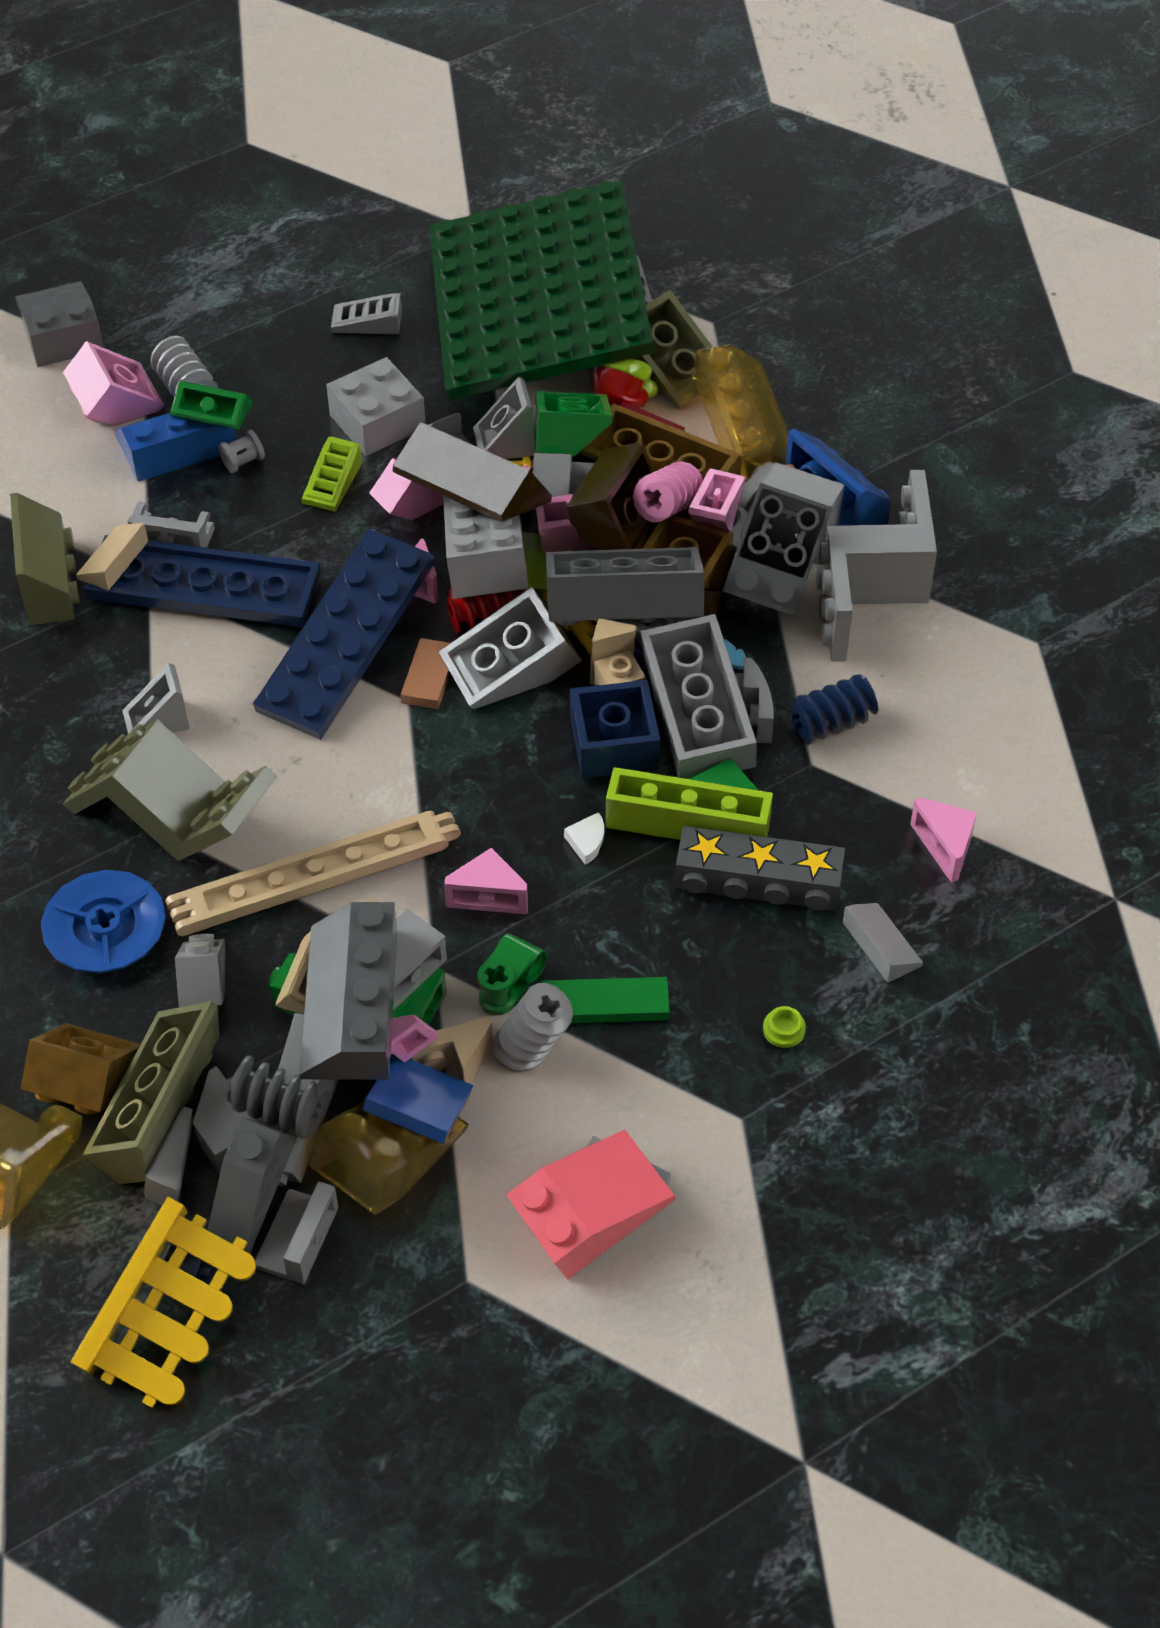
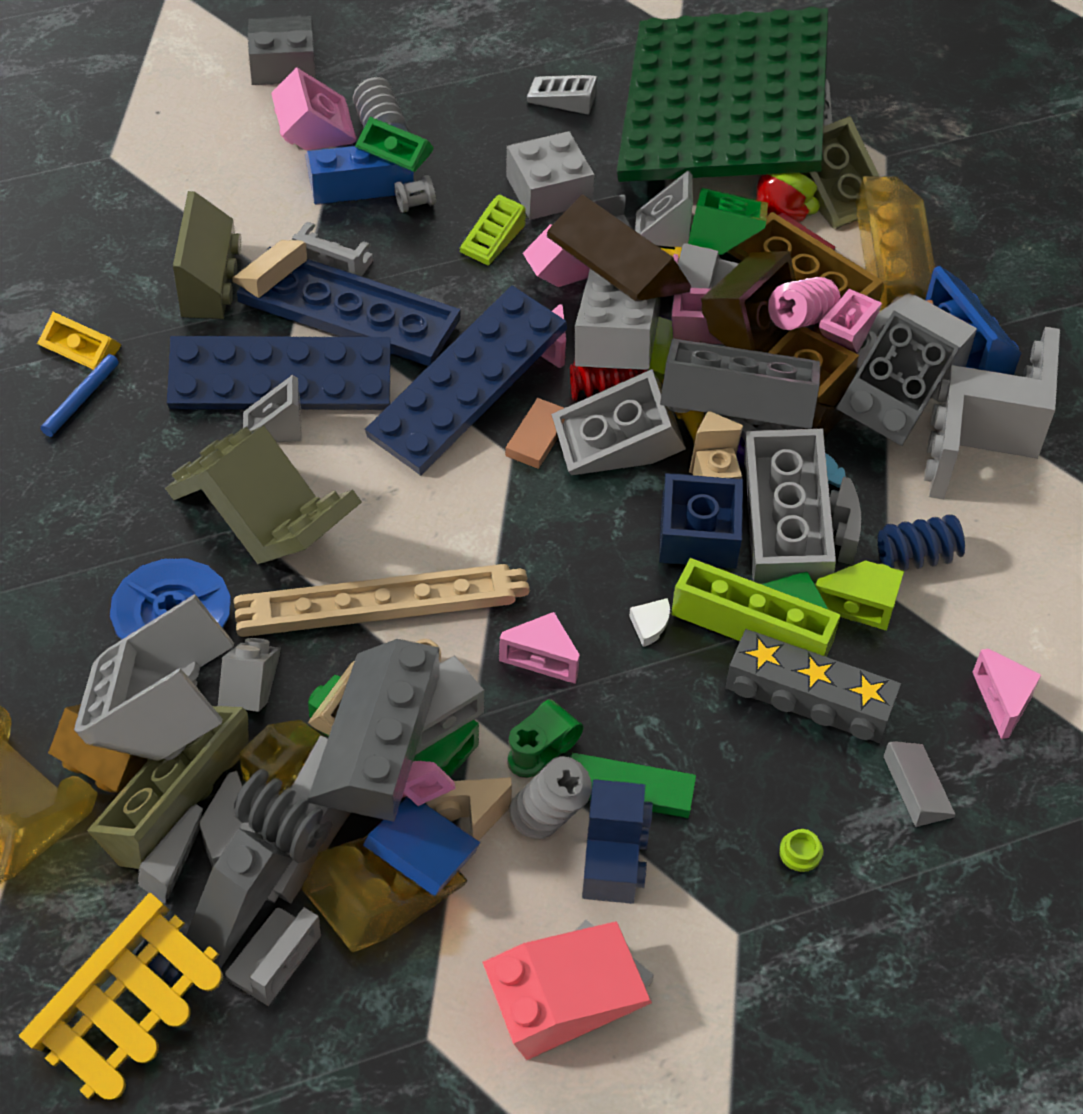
camera: 10 degrees right, 0 degrees up
none -> light grey windscreen [74,594,234,760]
none -> dark blue plate [167,336,391,410]
none -> clear yellow slope [239,719,324,795]
none -> dark blue brick [582,779,653,904]
none -> lime slope [816,561,904,631]

